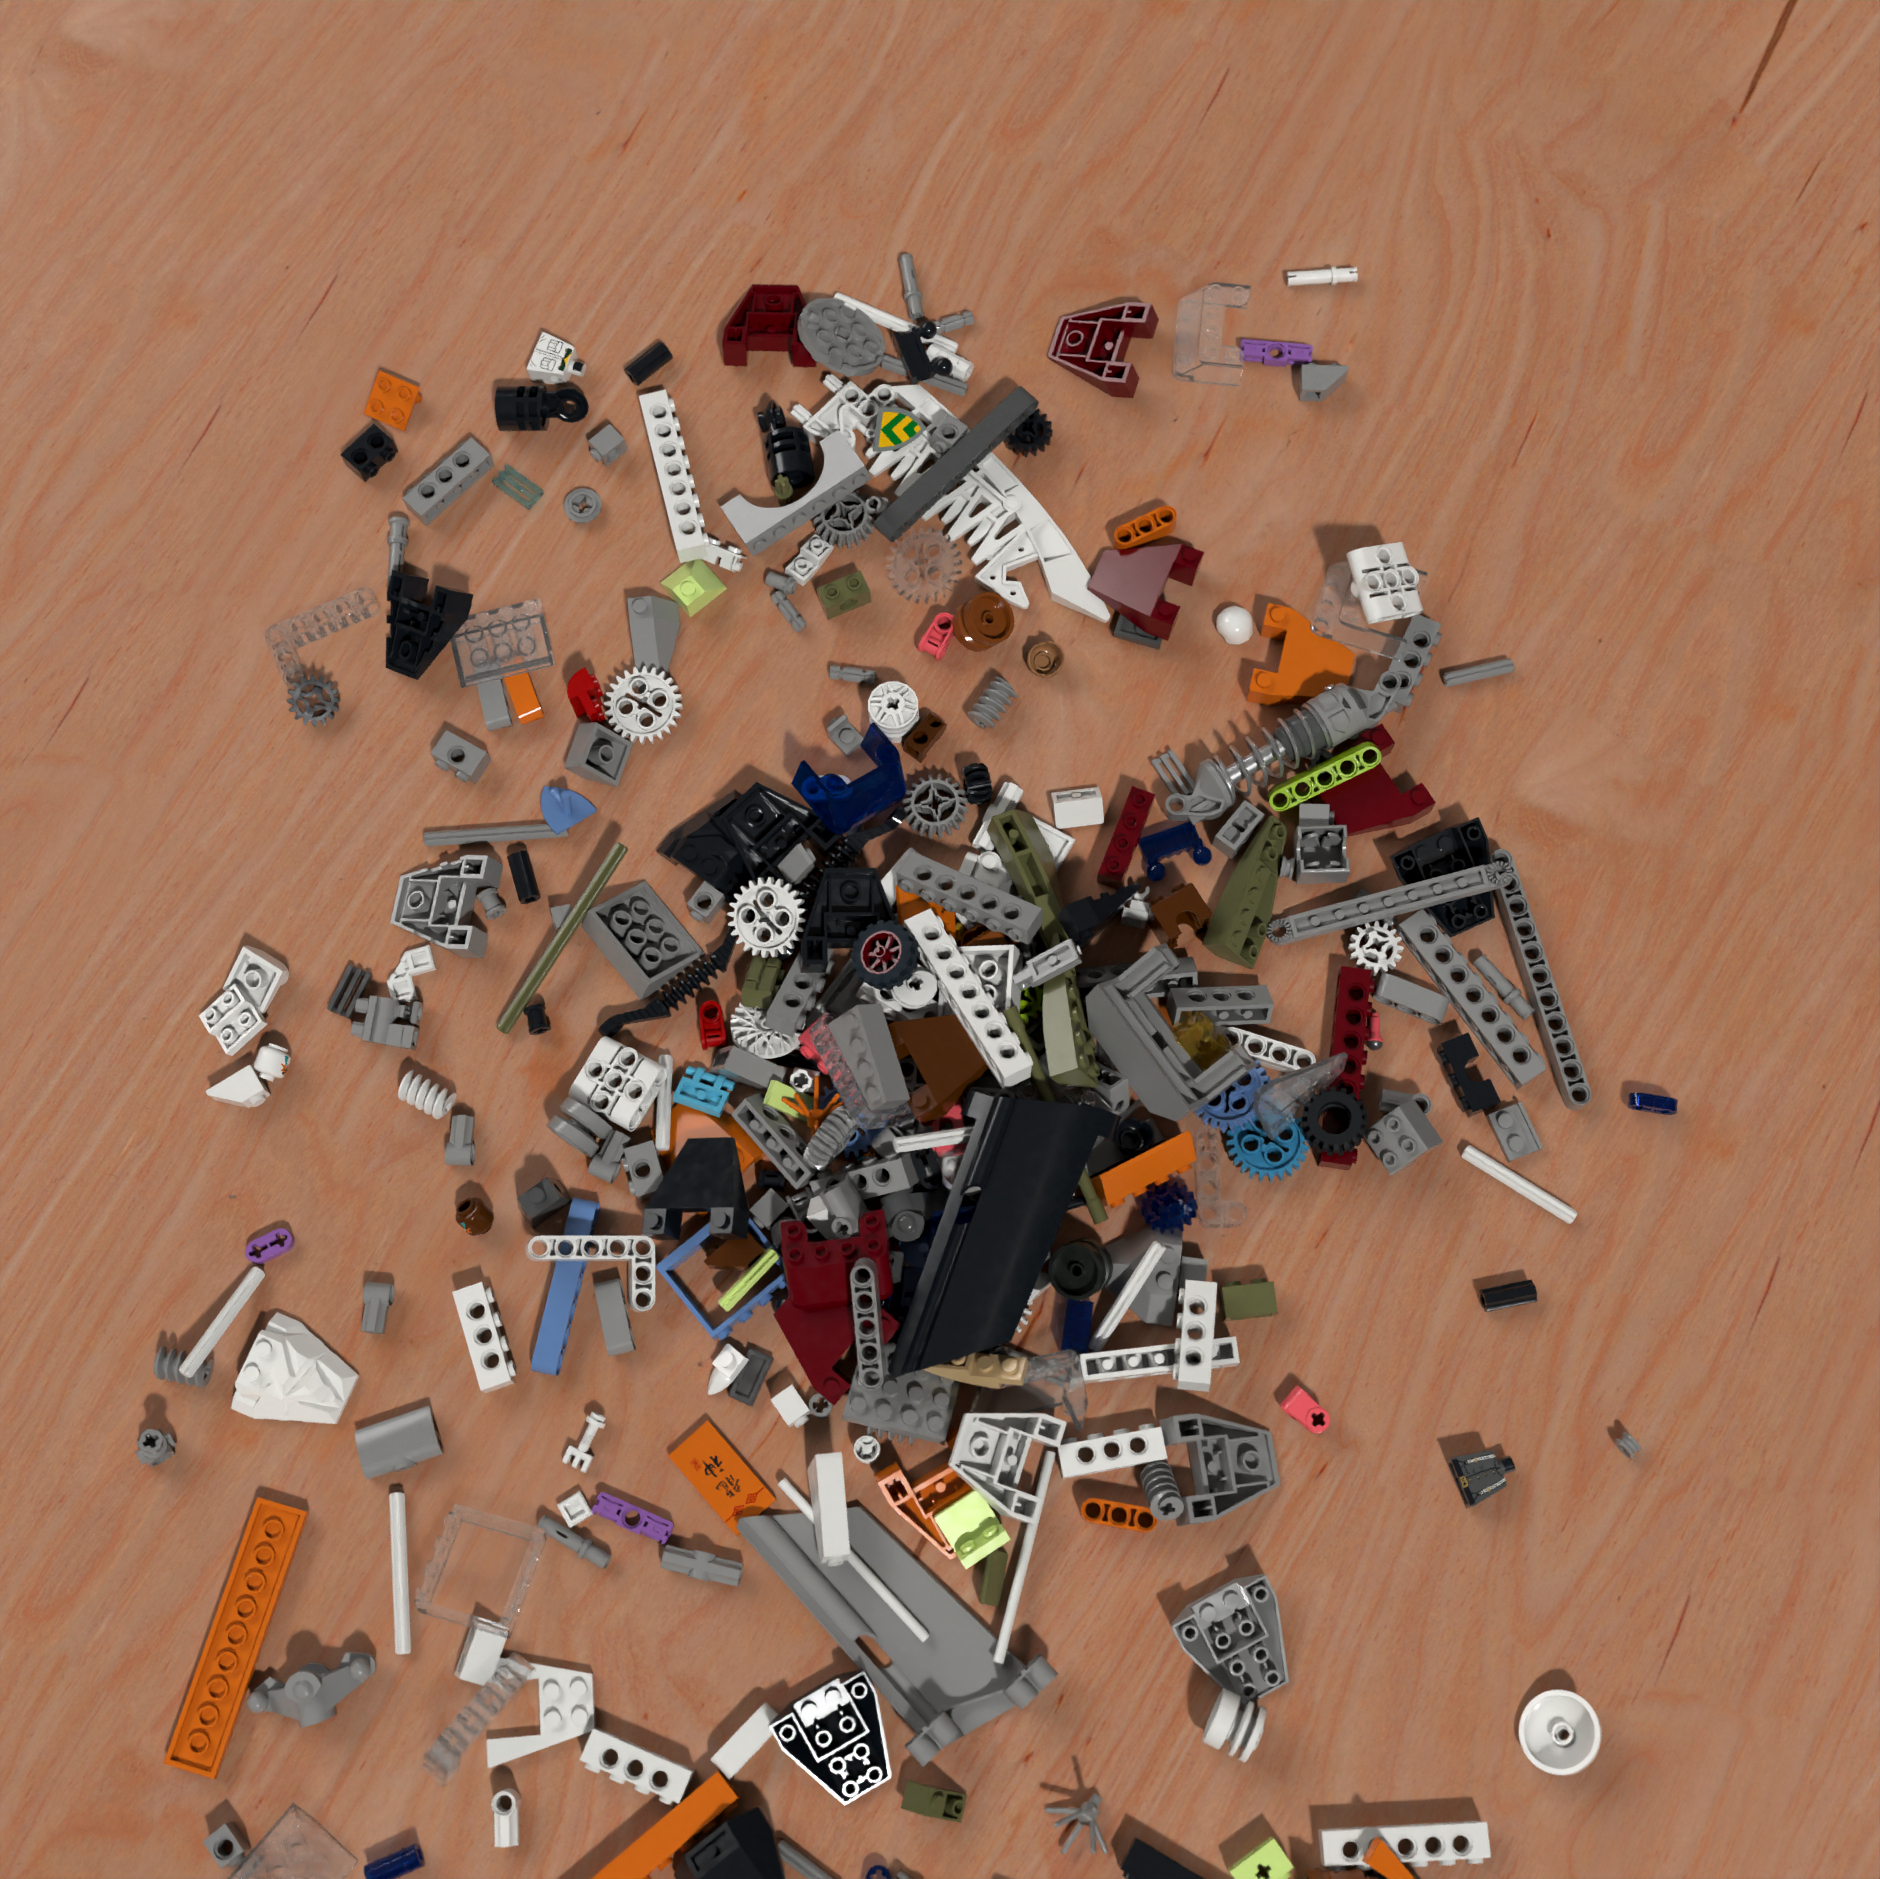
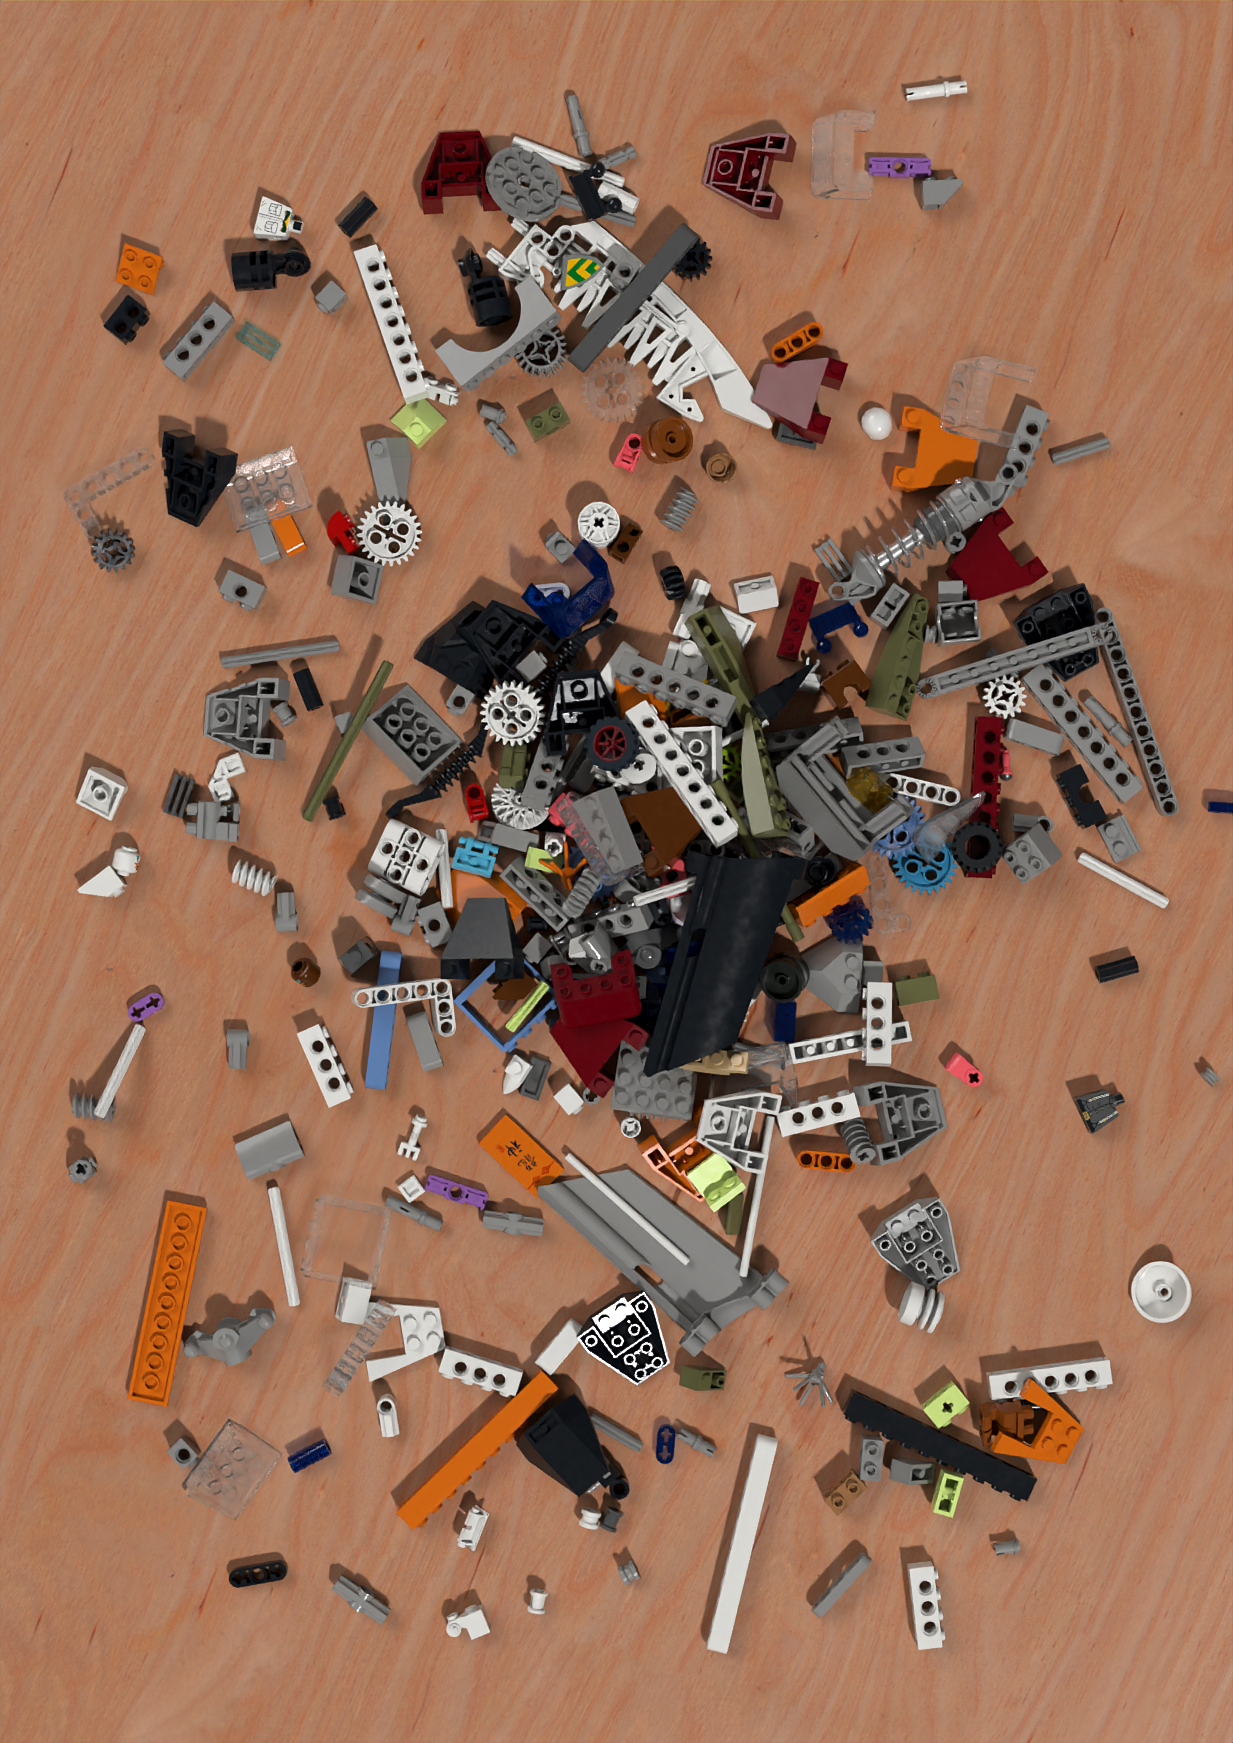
camera: 10 degrees left, 15 degrees up
white slope [199,983,268,1056] -> none
white wedge [231,1312,359,1424] -> none
light grey pin [387,517,410,587] -> none
medium blue shield [541,786,597,835] -> none
light grey gear [564,488,602,525] -> none
olive axle [774,474,793,507] -> none
white slope [785,534,833,586] -> none
white slope [807,1452,850,1566] -> none
light grey axle [829,665,876,684] -> none
light grey beam [850,1257,886,1391] -> none
light grey pin [866,496,892,515] -> none
light grey gear [903,774,968,839] -> none
light grey hinge [1012,939,1082,990] -> none
white axle [1088,1241,1166,1352] -> none
lime beam [1267,741,1381,812] -> none
white connector [1346,542,1424,624] -> none

